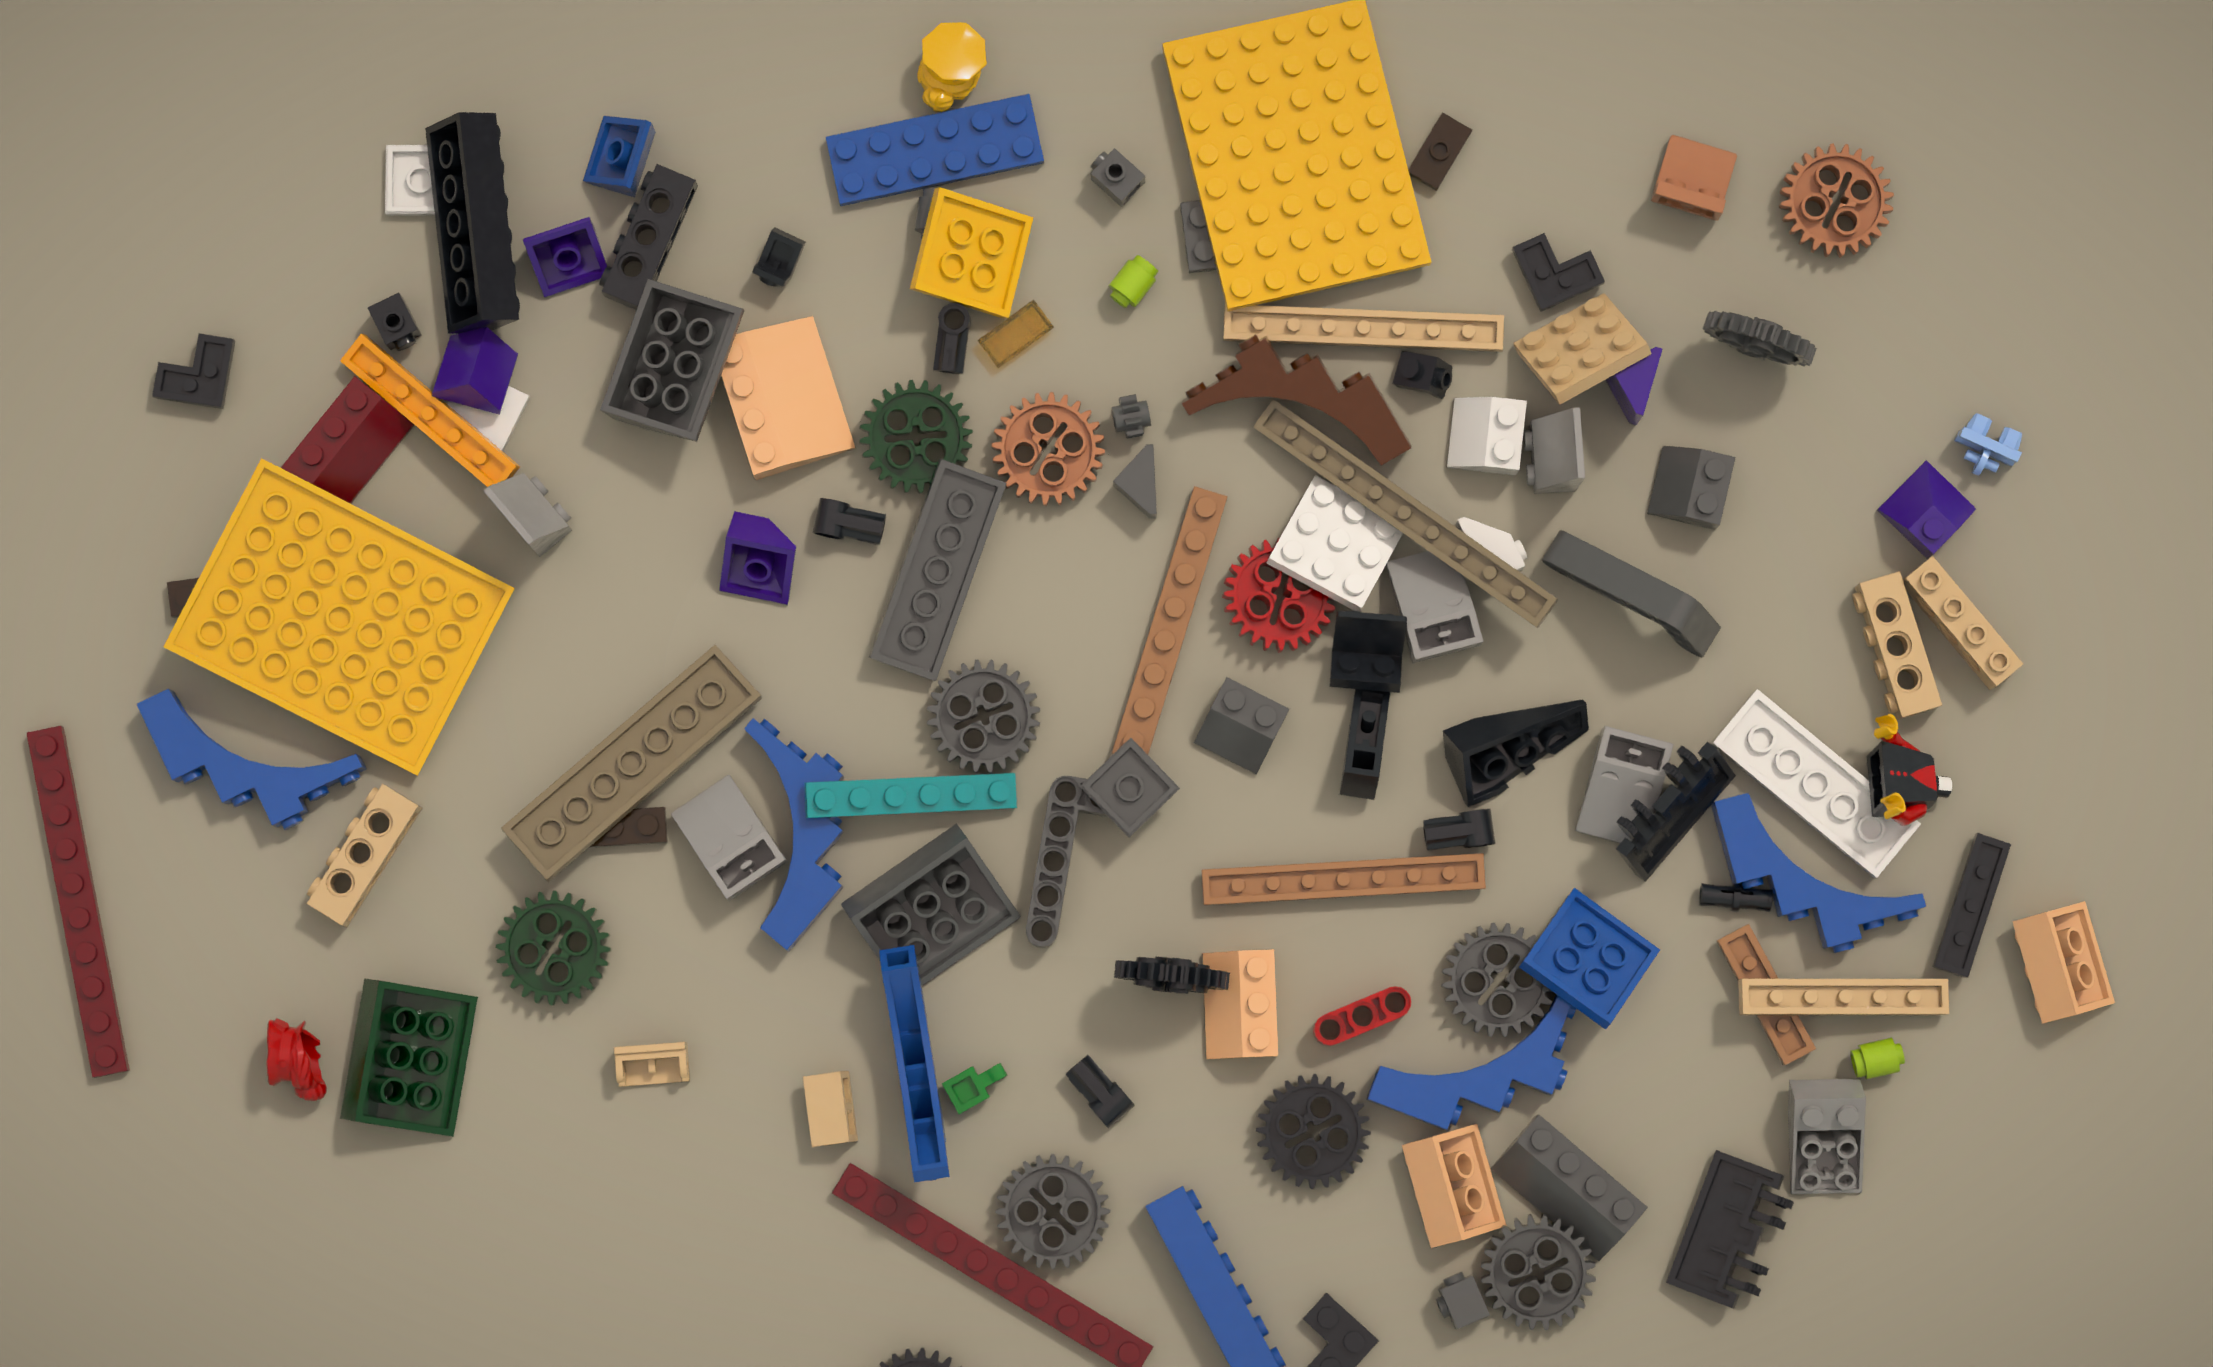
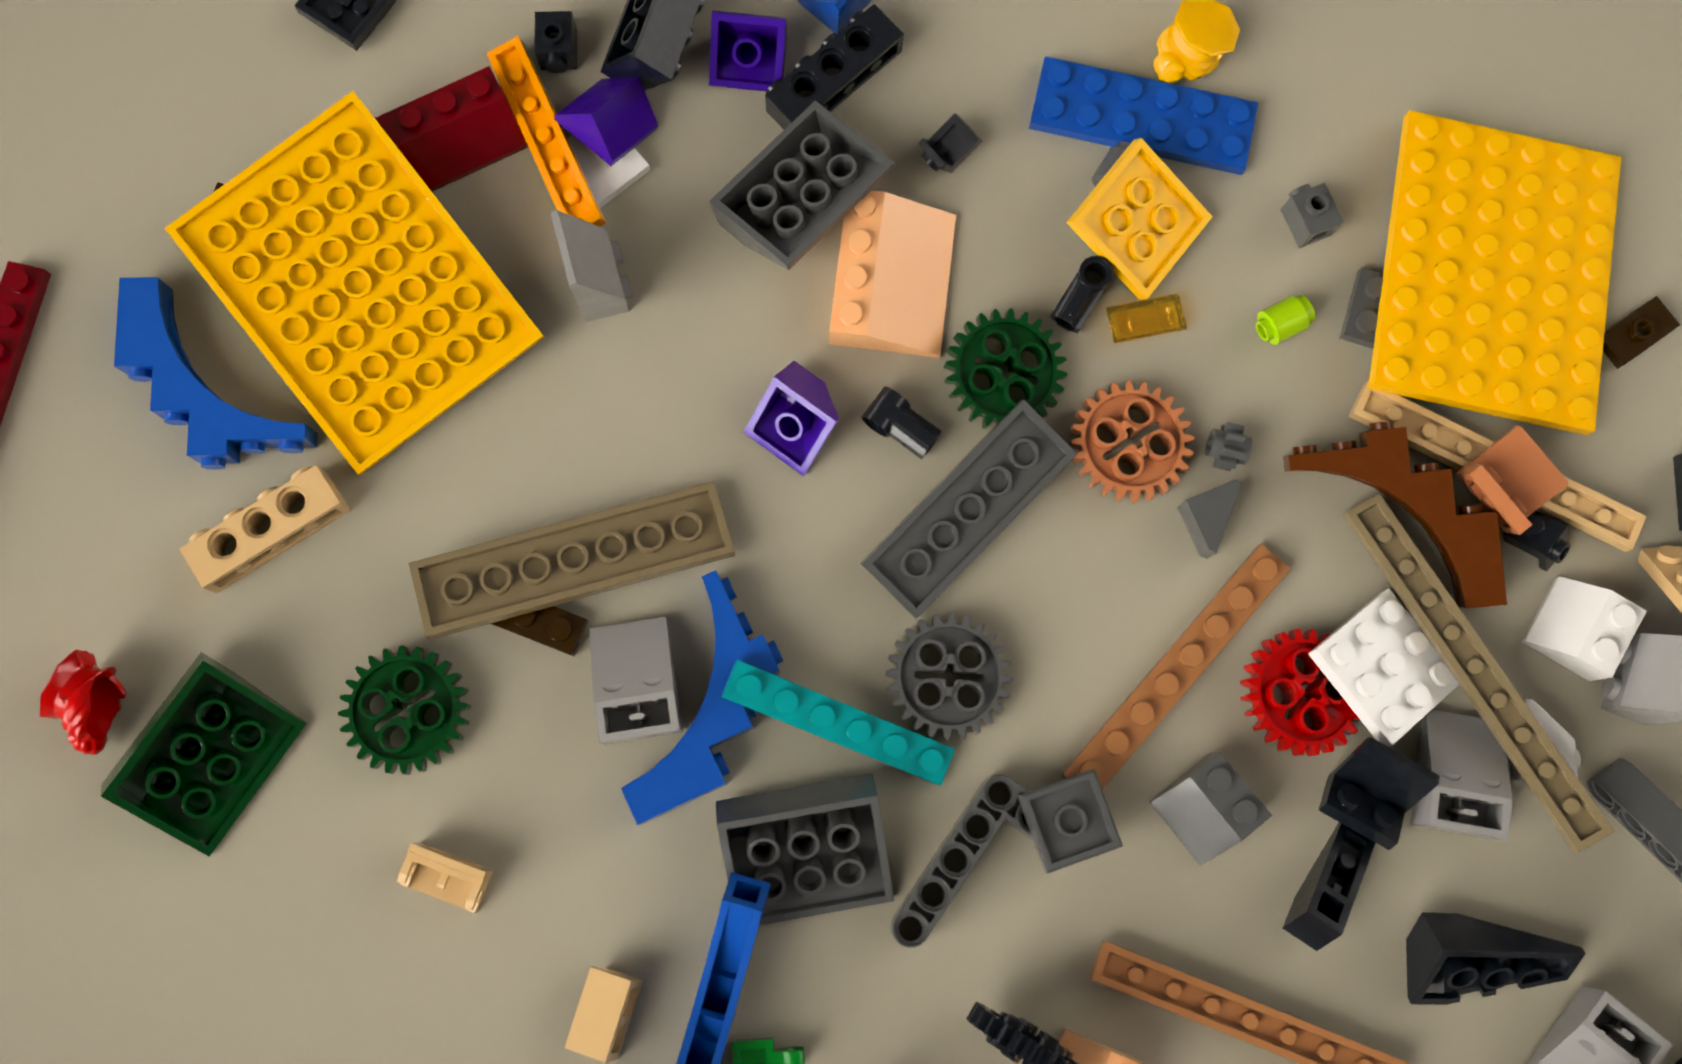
camera: 20 degrees right, 5 degrees down
black piece [1423,809,1496,851] -> none
none -> nougat bracket [1456,426,1568,535]

